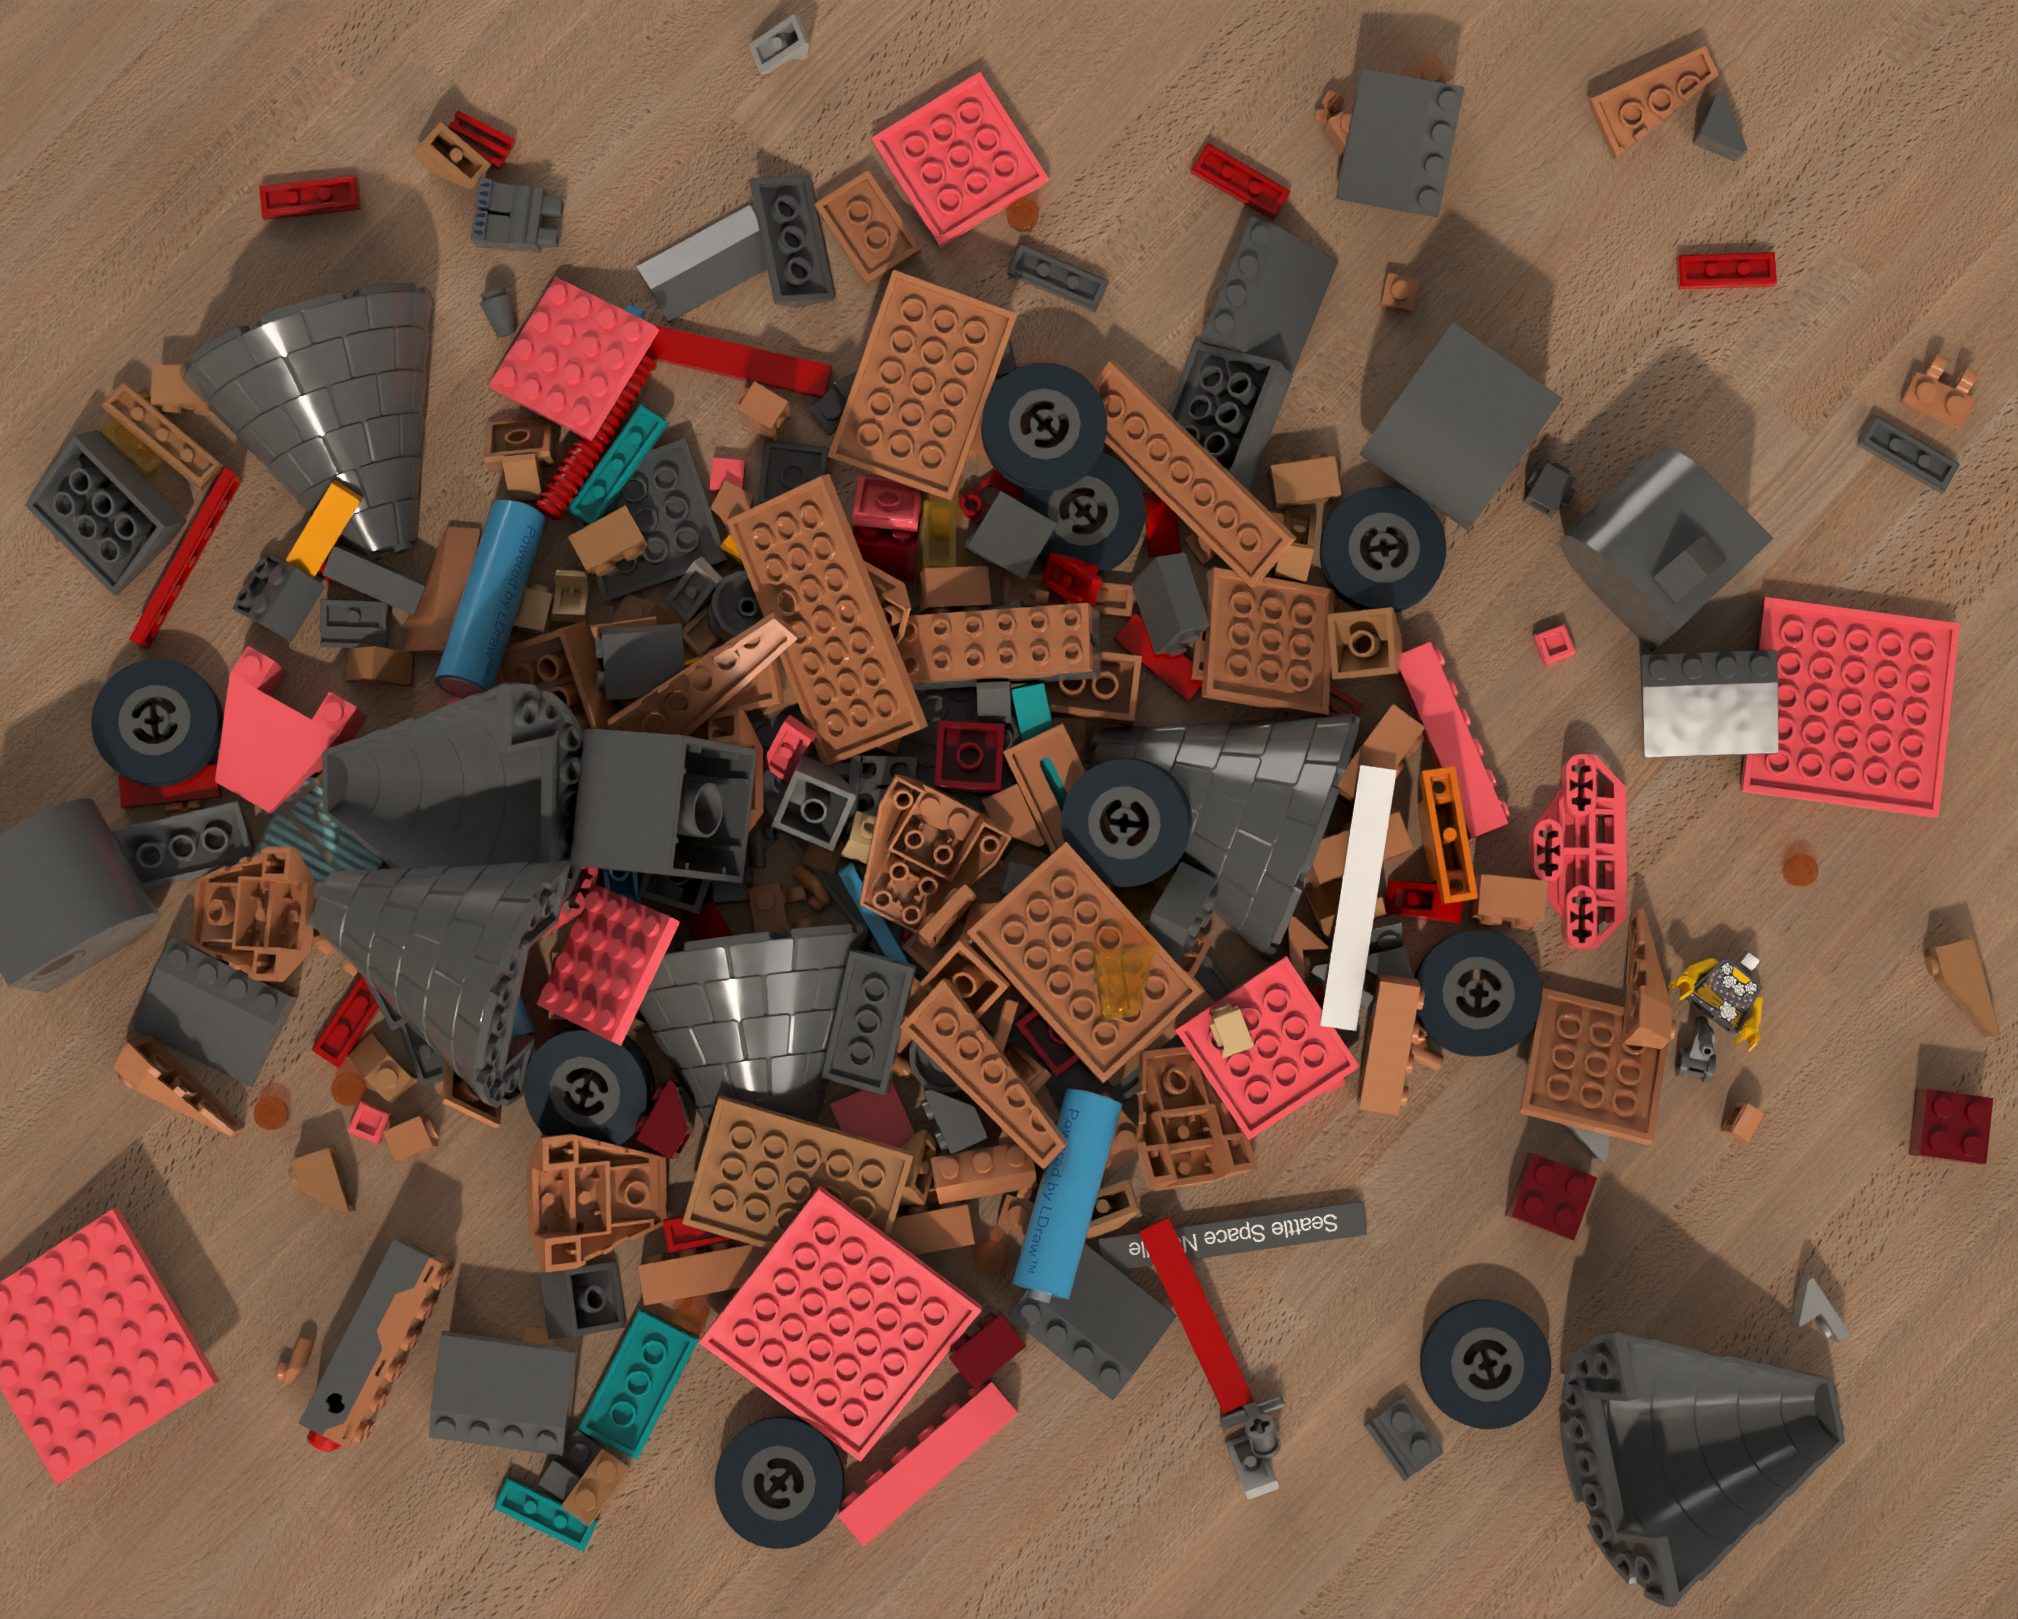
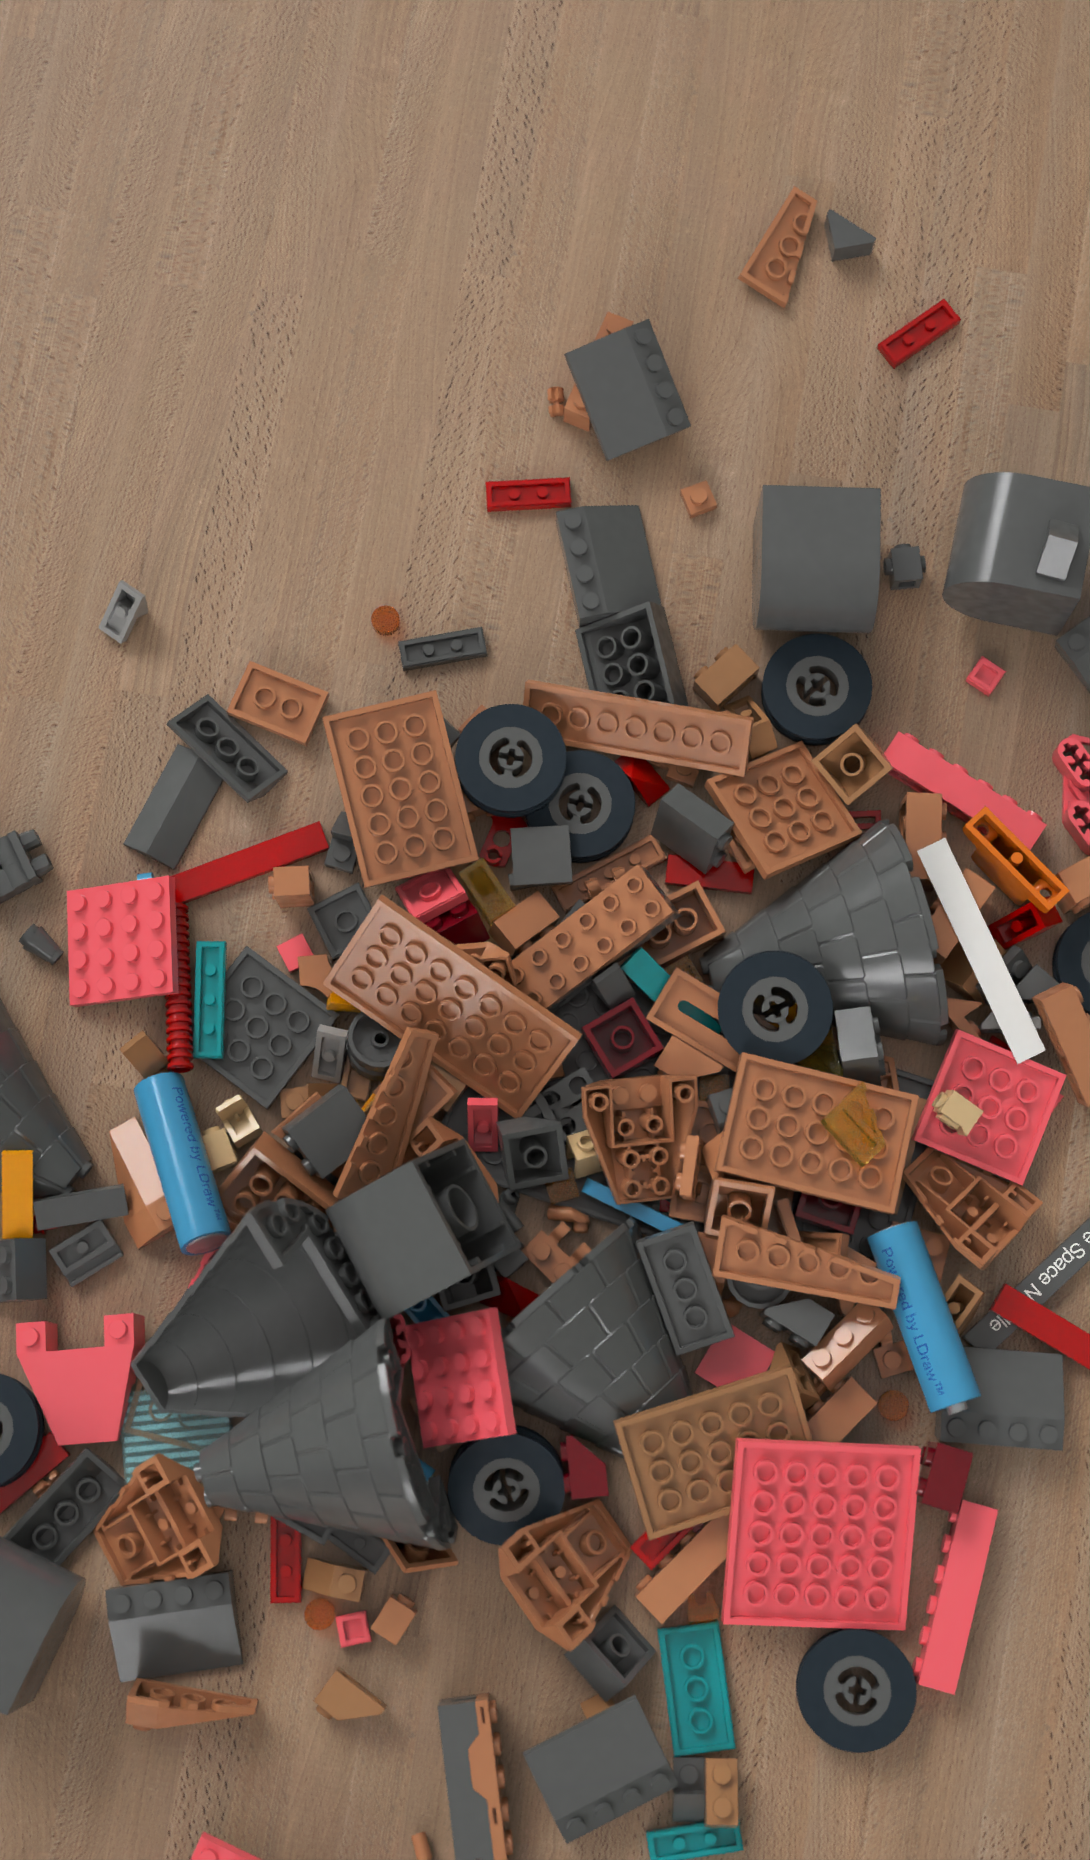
camera: 30 degrees left, 5 degrees down
clear orange tile [254,1097,289,1130] -> none
medium nougat slope [345,646,415,687] -> none
medium nougat slope [484,416,557,472] -> none
medium nougat brick [568,505,648,577] -> none
coral plate [871,72,1049,248] -> none
red slope [1042,553,1102,608] -> none

